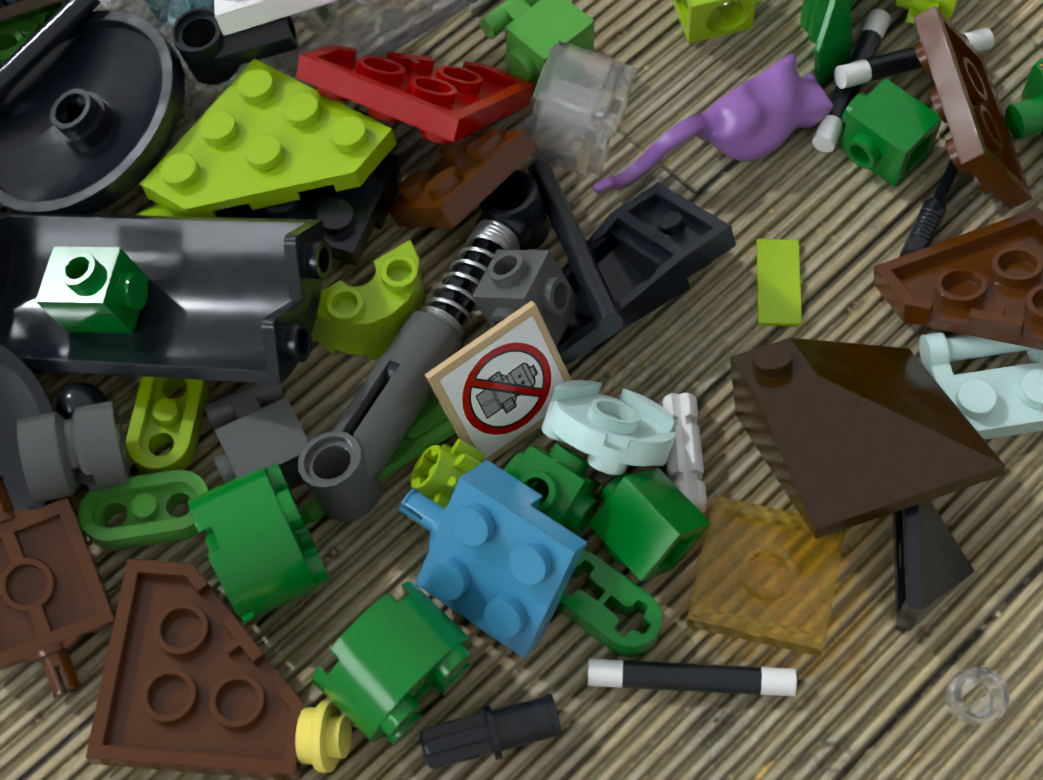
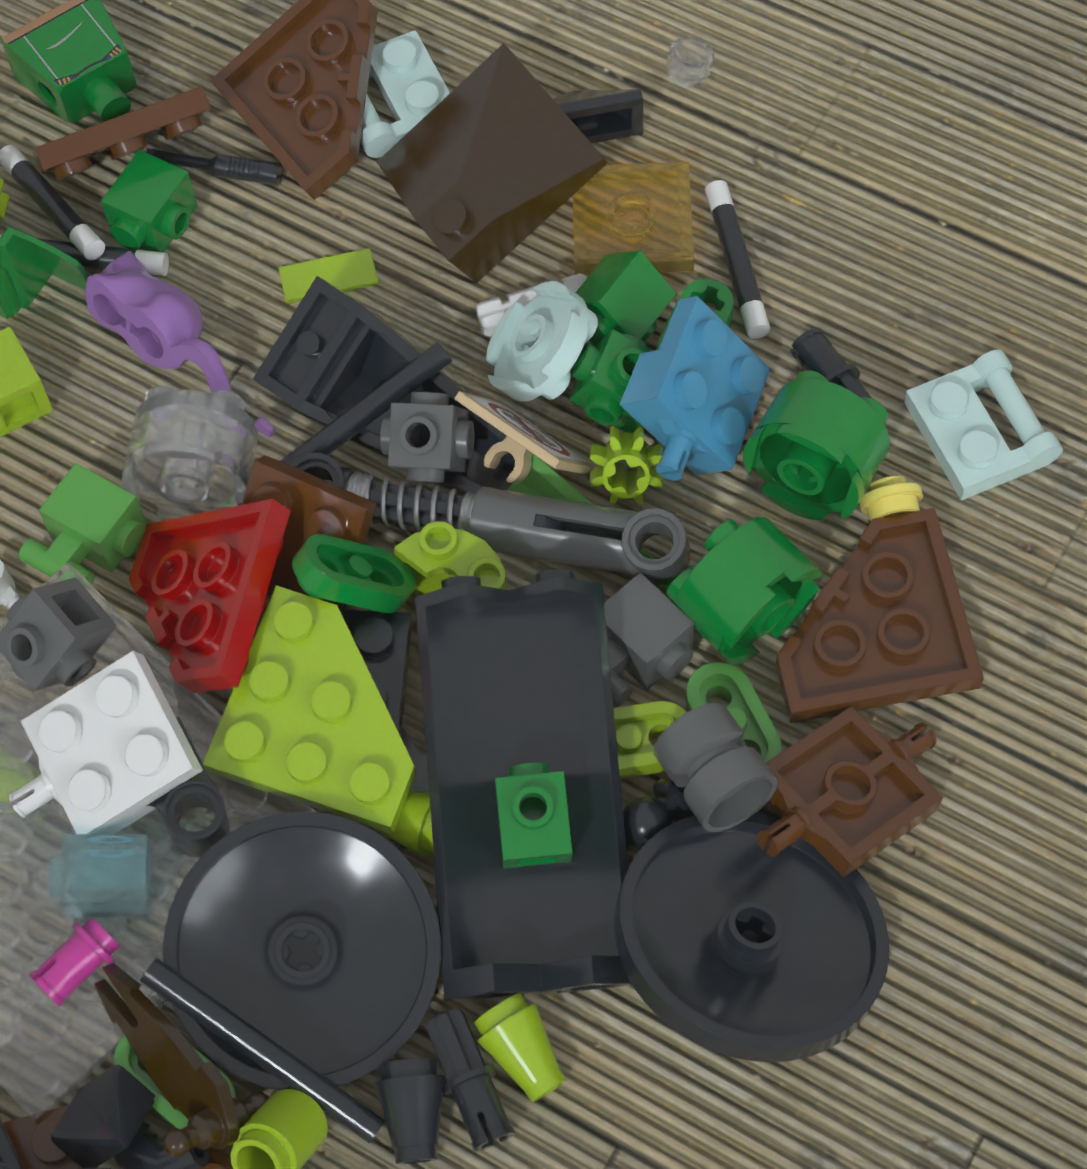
camera: 105 degrees left, 0 degrees up
none -> green plate [292,534,415,613]

